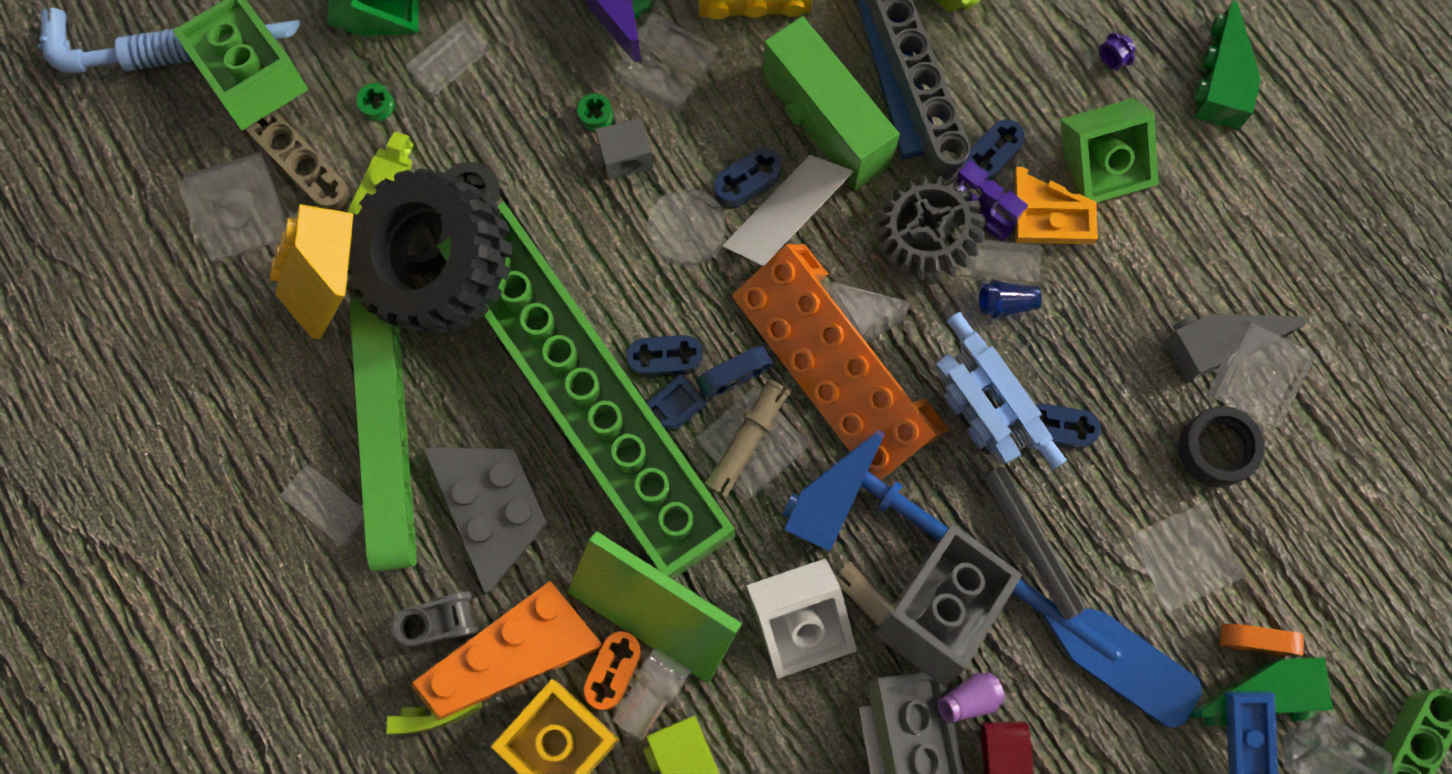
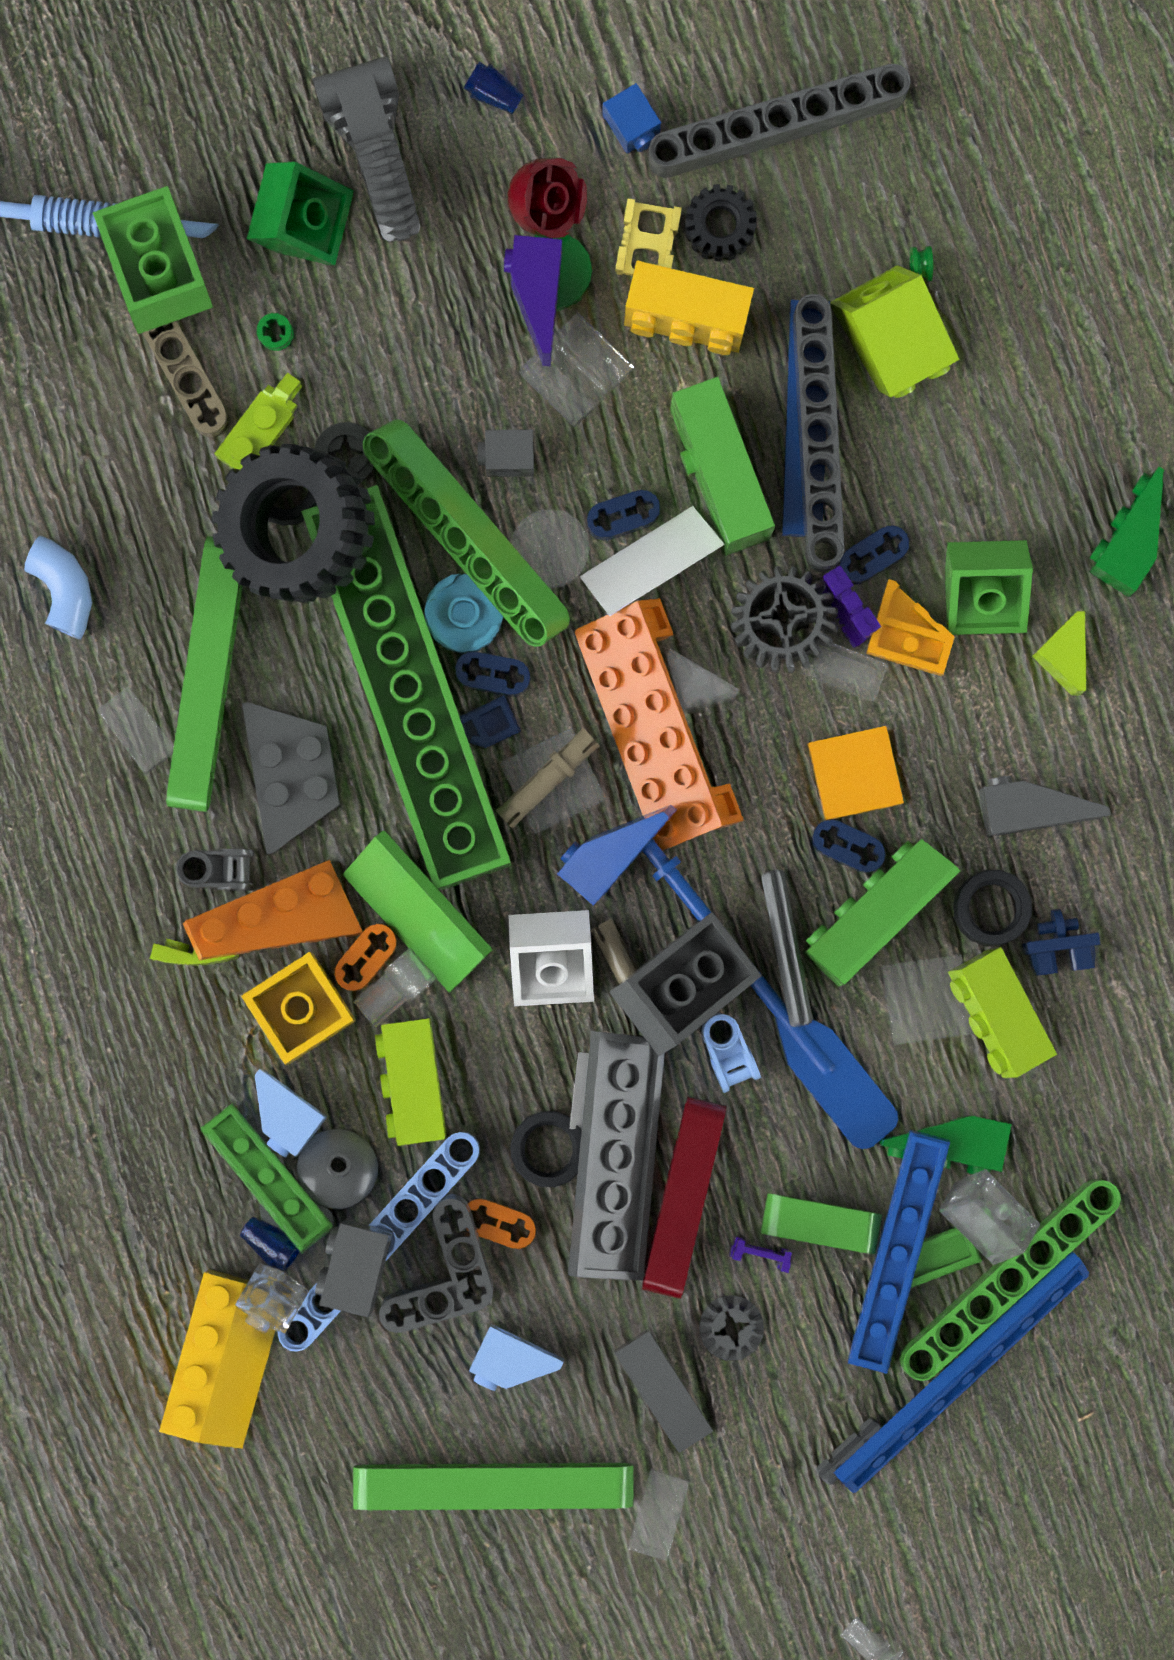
camera: 10 degrees right, 10 degrees up
clear slope [179,152,286,262] -> none
yellow slope [270,205,353,339] -> none
clear tile [405,18,490,97] -> none
green bush [577,93,614,132] -> none
dark blue beam [696,346,774,400] -> none
light blue piece [935,312,1067,470] -> none
medium lavender cone [938,672,1004,723] -> none
clear blue cone [979,279,1042,319] -> none
dark purple plate [1099,33,1135,70] -> none
clear tile [1207,320,1317,428] -> none
orange beam [1220,624,1304,657] -> none
none -> light blue cylinder [24,535,92,640]
none -> bright green beam [363,419,570,647]
none -> medium azure tile [424,574,503,653]
none -> light blue piece [701,1013,761,1093]
none -> bright green slope [804,839,960,987]
none -> light orange tile [808,726,904,820]
none -> lime brick [948,947,1057,1078]
none -> dark blue hips [1021,908,1101,976]
none -> lime slope [1032,611,1086,696]

